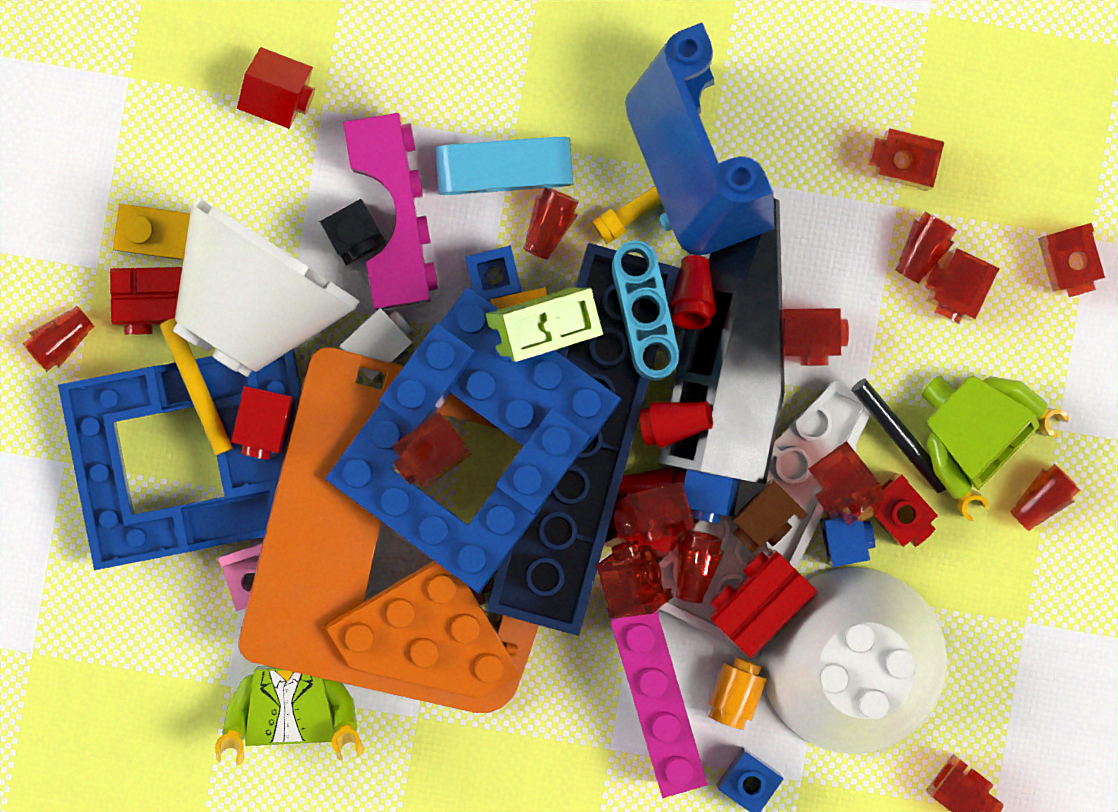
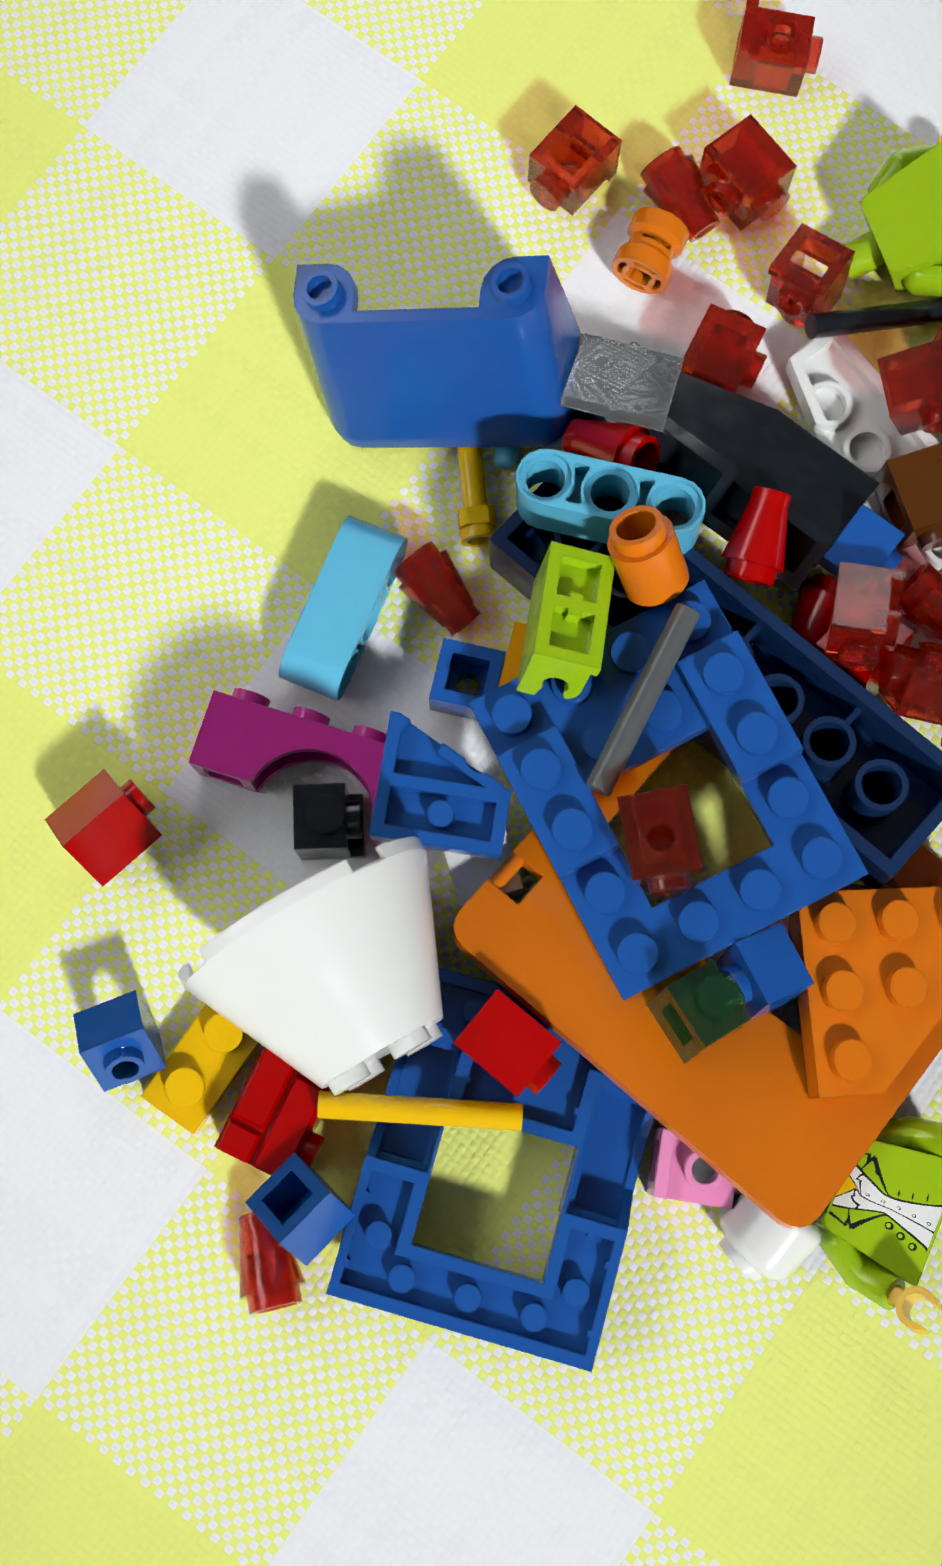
camera: 70 degrees left, 10 degrees down
none -> blue plate [73,990,167,1092]
none -> blue plate [245,1152,356,1266]
none -> blue wing [369,711,512,860]
none -> clear piece [560,333,684,432]
none -> dark grey bar [585,603,700,797]
none -> orange brick [607,505,689,606]
none -> orange wheel [611,207,689,294]
none -> clear green brick [647,959,751,1064]
none -> blue plate [715,922,814,1022]
none -> white head [719,1194,821,1282]
none -> clear red brick [765,223,855,326]

